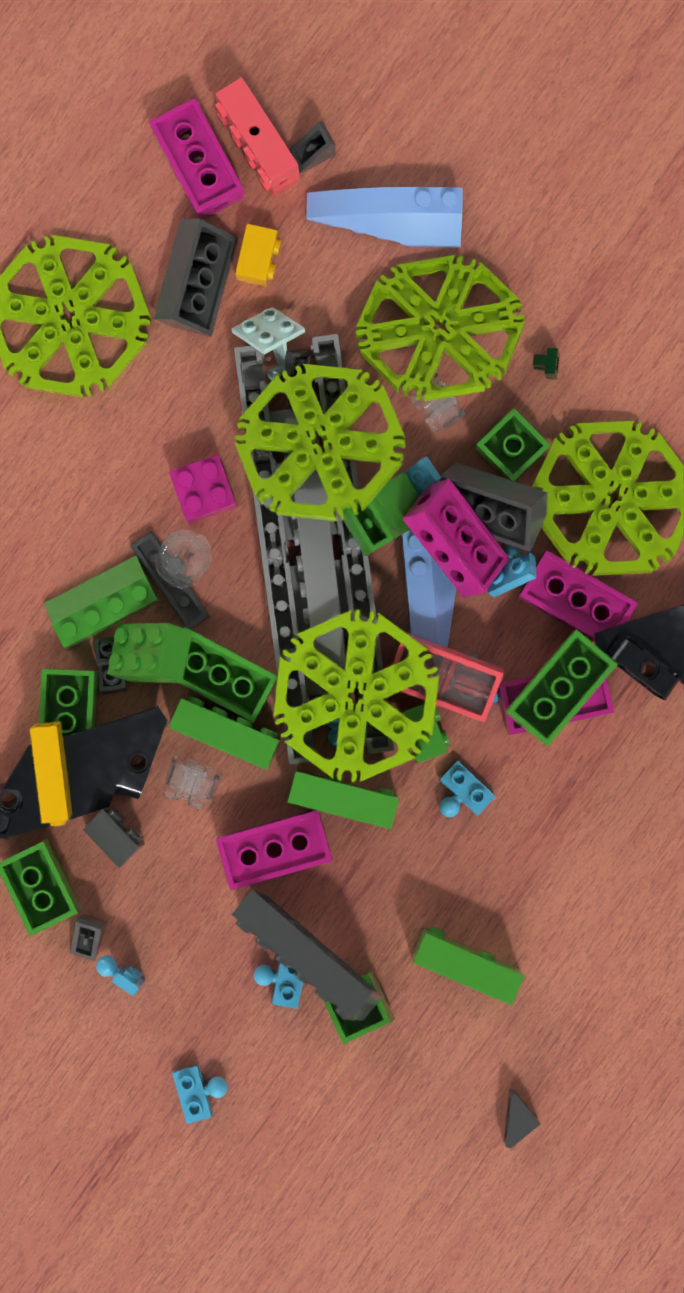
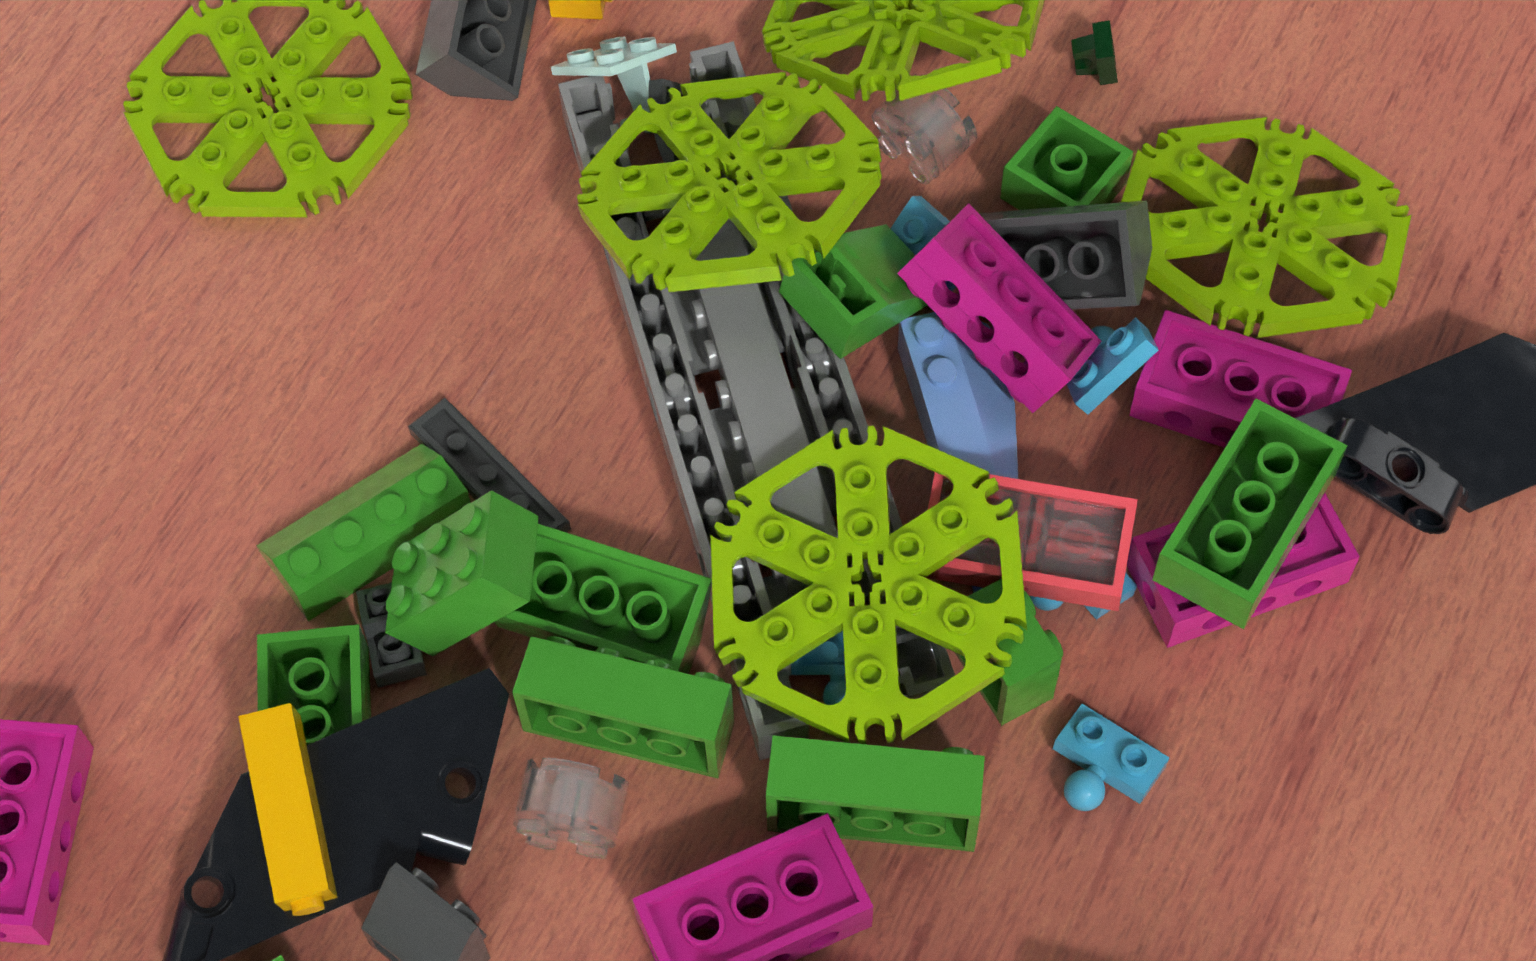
camera: 10 degrees left, 25 degrees down
clear brick [155,530,212,588] -> none
dark pink brick [169,455,237,524] -> none

